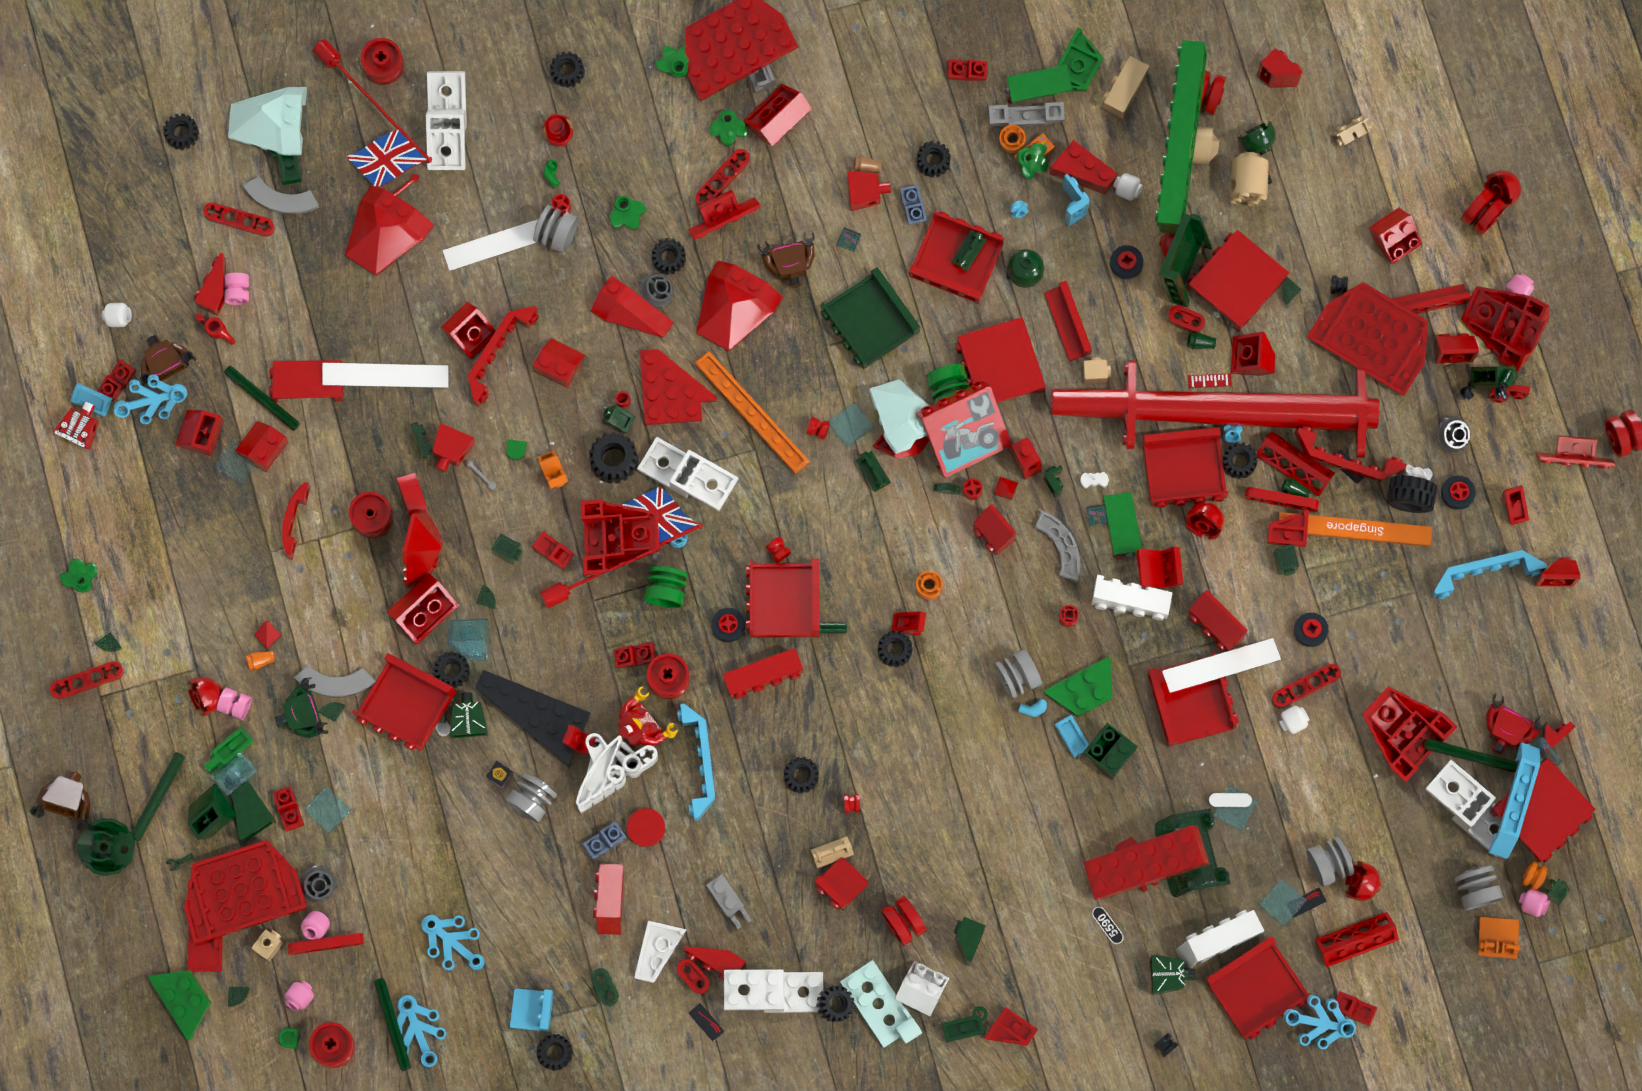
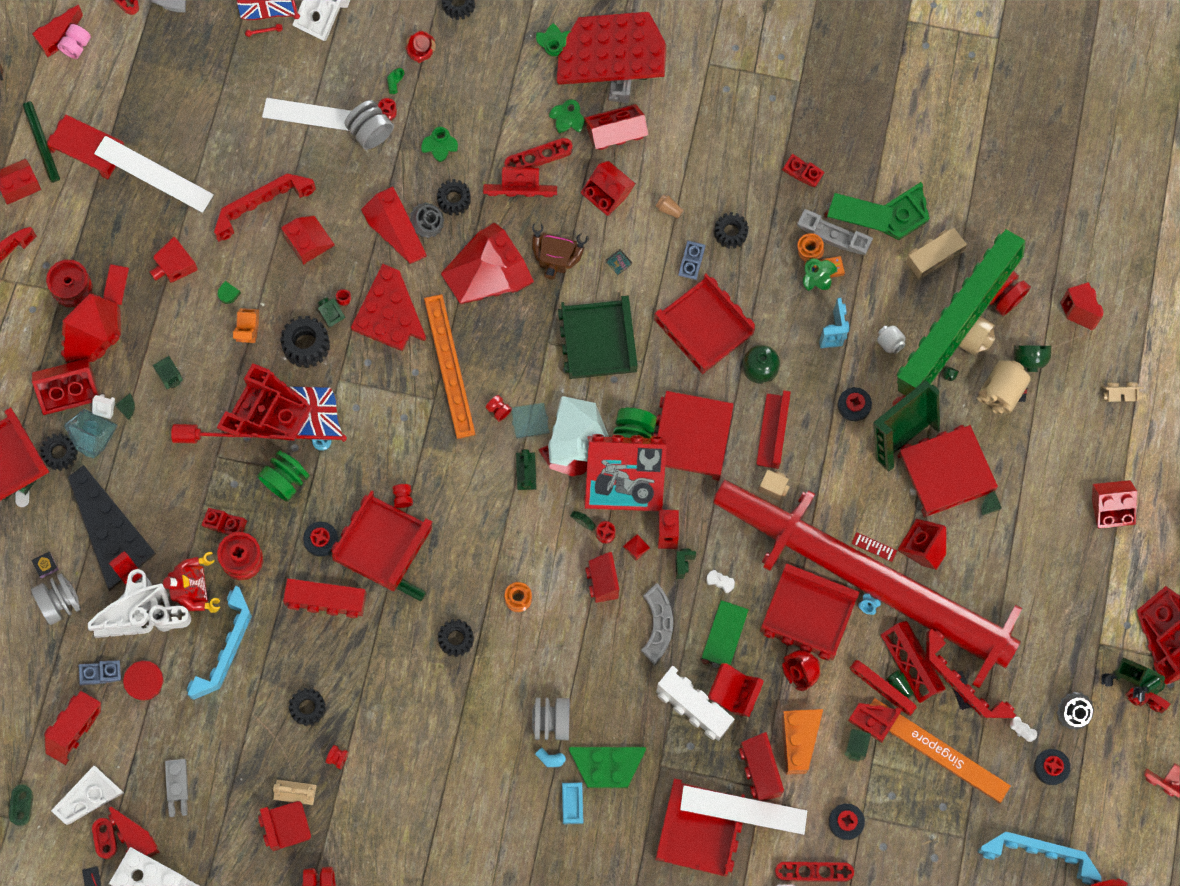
camera: 25 degrees right, 5 degrees down
red piece [196,314,236,345] -> none
red wedge [345,185,434,276] -> none
clear green plate [410,422,433,459] -> none
red slope [440,301,496,359] -> none
dark green torso [450,692,489,738] -> none
light grey hinge [466,460,496,490] -> none
red slope [531,531,574,569] -> none
white bracket [637,437,739,511] -> none
red torso [847,171,891,211] -> none
red slope [891,611,926,636] -> none
dark green hinge [951,230,987,271] -> none
medium azure plate [1010,201,1029,218] -> none
red wedge [1049,140,1118,195] -> none
red wheel [1059,605,1079,627] -> none
dark green slope [1083,722,1138,780] -> none
clear smoke tile [1086,504,1108,527] -> none
red plate [1168,305,1205,333] -> none
dark green cone [1187,331,1216,350] -> none
black tyre [1223,442,1258,479] -> none
red plate [1307,282,1429,396] -> none
black wheel [1330,275,1348,295] -> none
black tyre [1386,475,1438,513] -> none
red fence [1392,284,1471,314] -> none
red slope [1434,333,1479,364] -> none
red slope [1501,485,1529,526] -> none
none -> white tile [92,394,115,419]
none -> red slope [580,161,636,216]
none -> orange wedge [781,709,823,775]
none -> dark green hinge [942,366,959,381]

